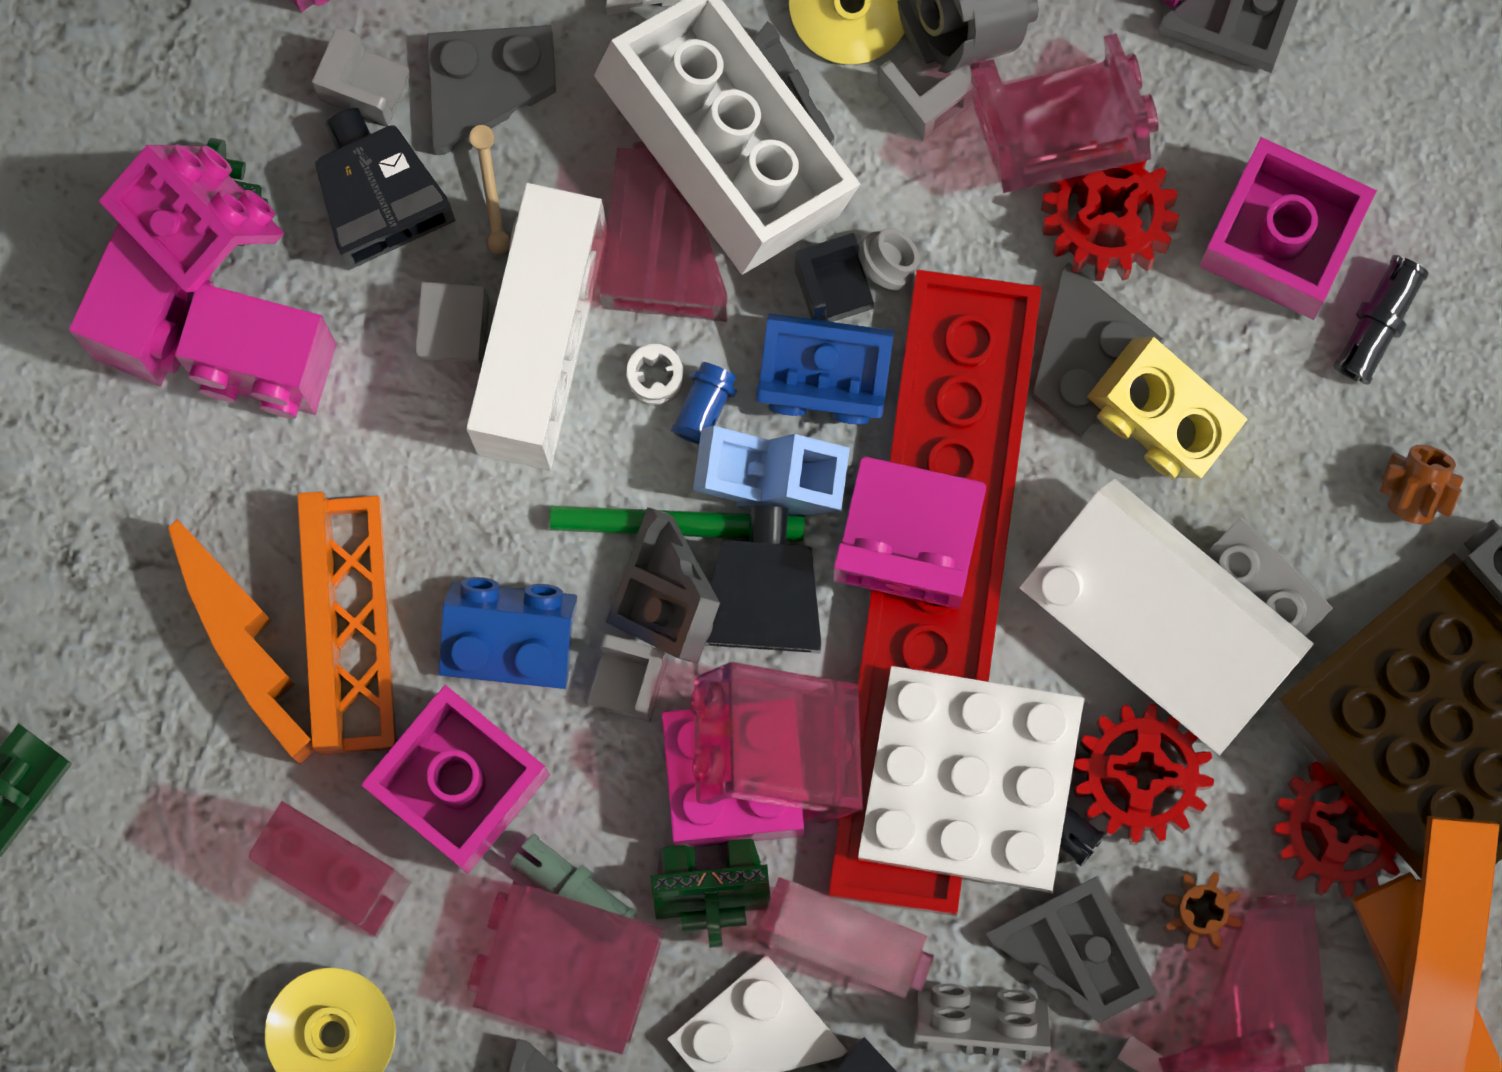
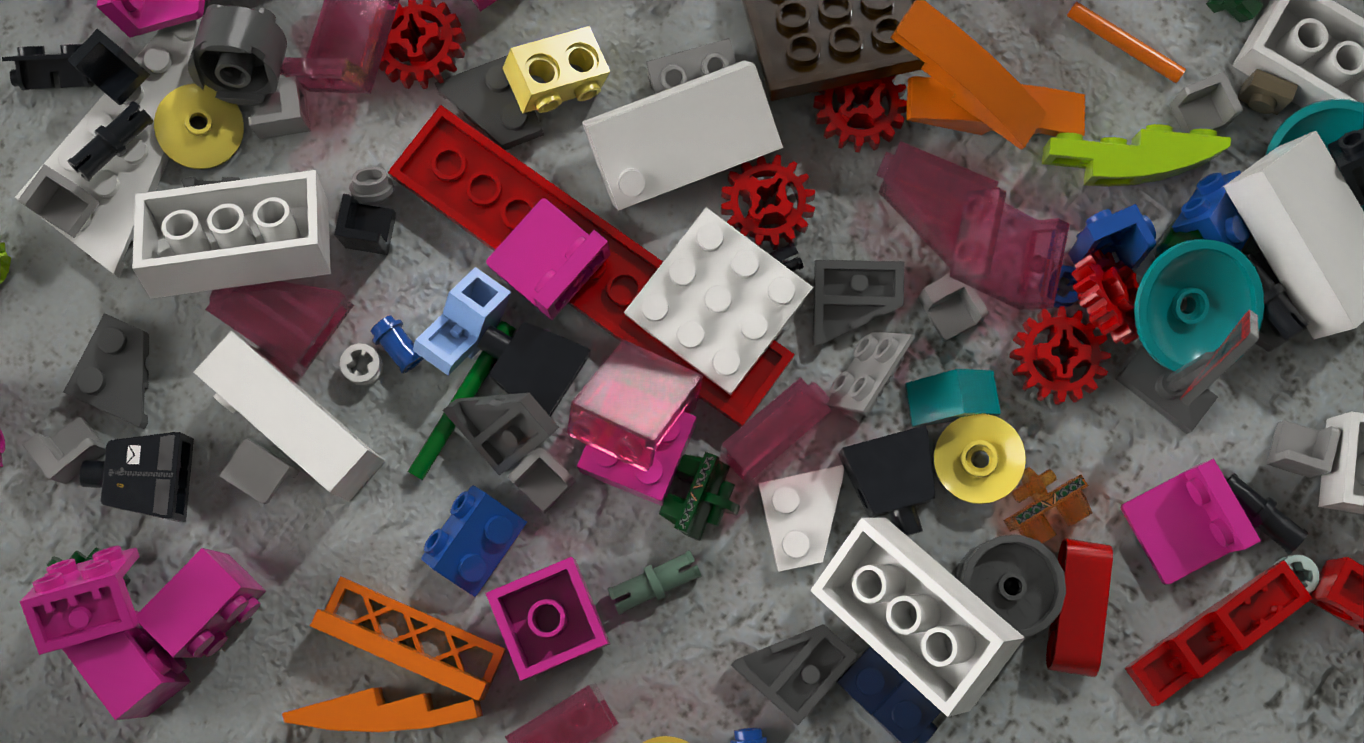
camera: 65 degrees left, 0 degrees up
clear pink panel [467,881,666,1055] -> none
tan hinge [469,125,510,255] -> none
blue bracket [756,313,894,424] -> none
dark orange gear [1161,872,1242,951] -> none

